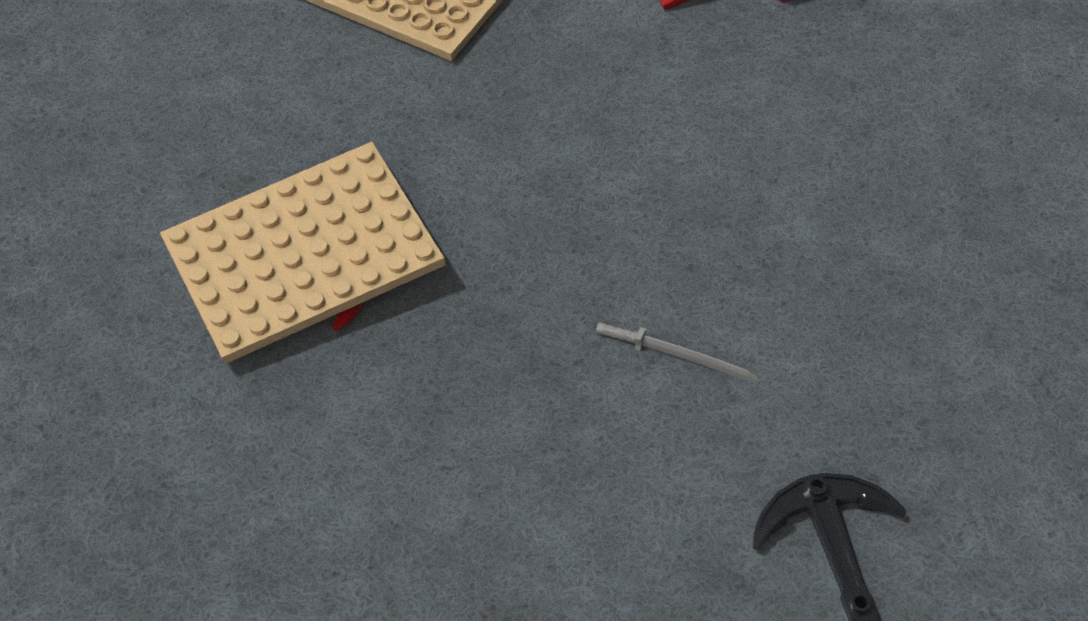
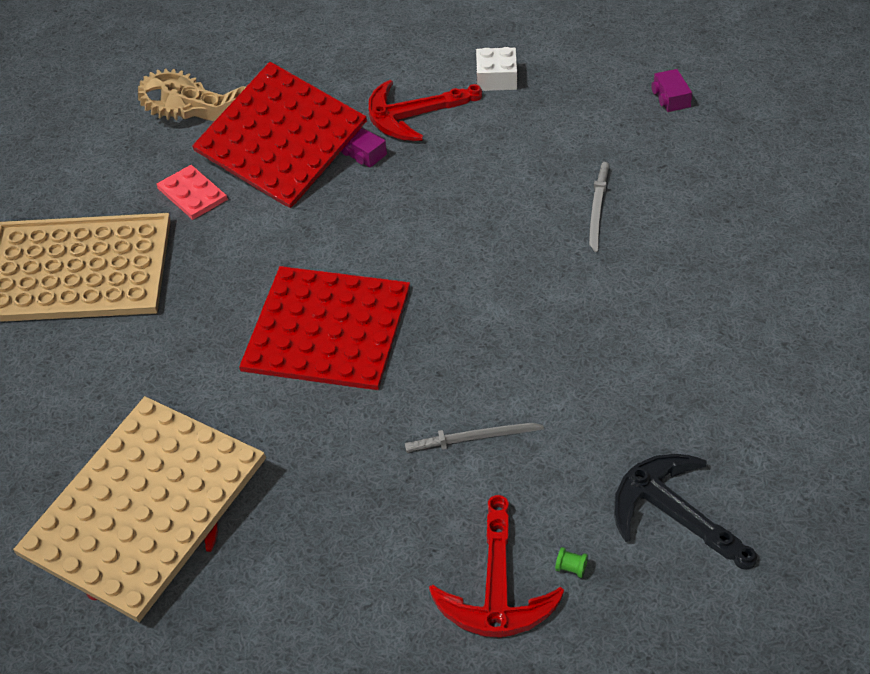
camera: 30 degrees left, 5 degrees down
none -> red plate [239,266,410,390]
none -> red piece [429,495,564,637]
none -> bright green bush [555,547,588,578]
none -> light grey sword [589,162,610,252]

